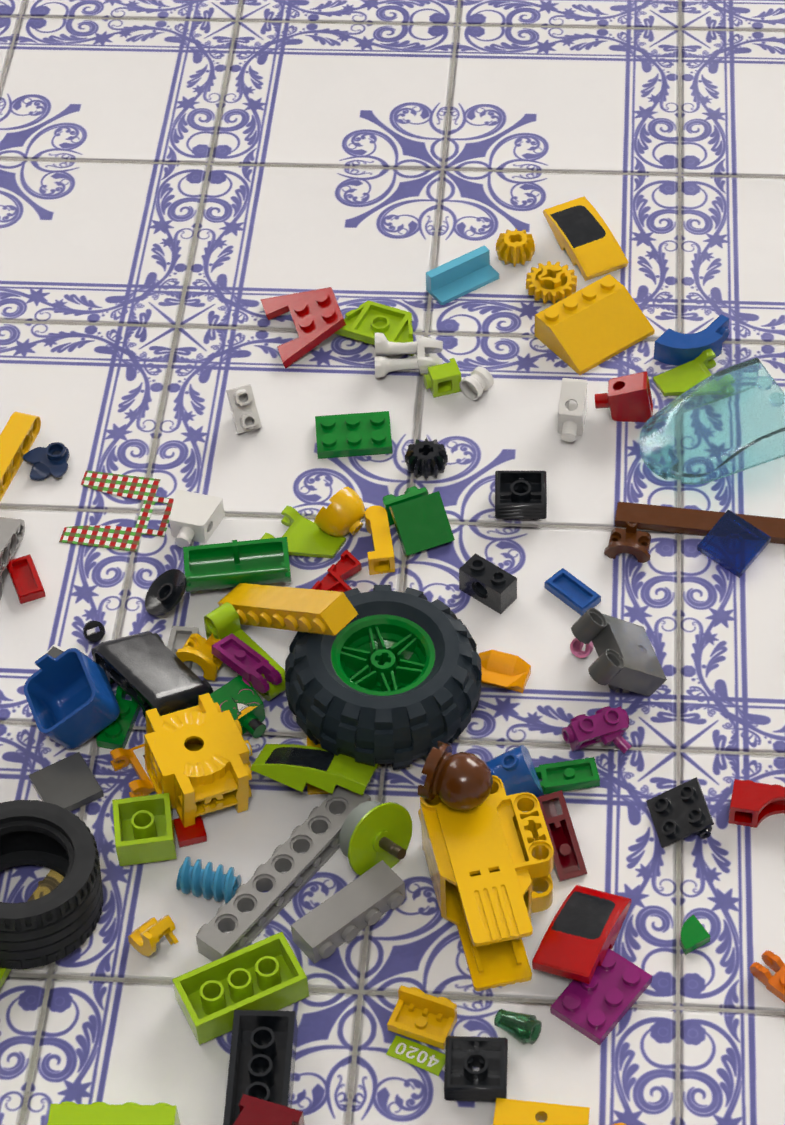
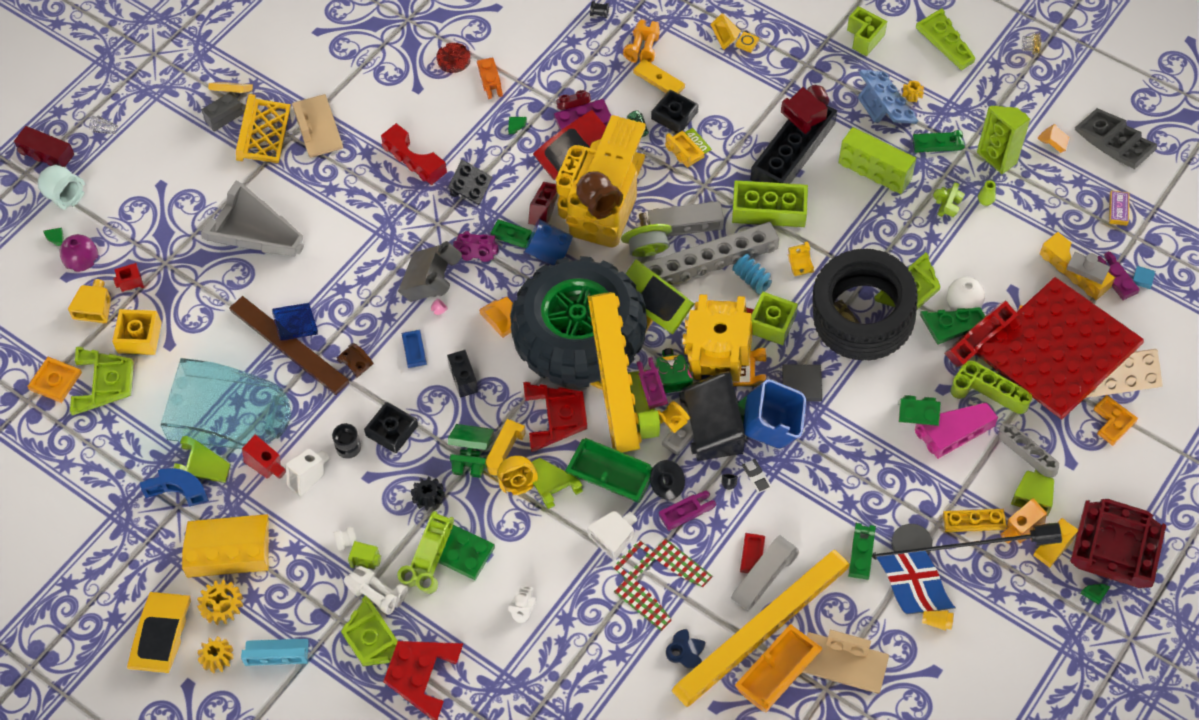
camera: 150 degrees left, 10 degrees up
none -> black wheel [332,423,361,459]
none -> lime piece [397,511,454,594]
none -> dark red plate [556,90,591,110]
none -> magenta hinge [659,490,717,531]

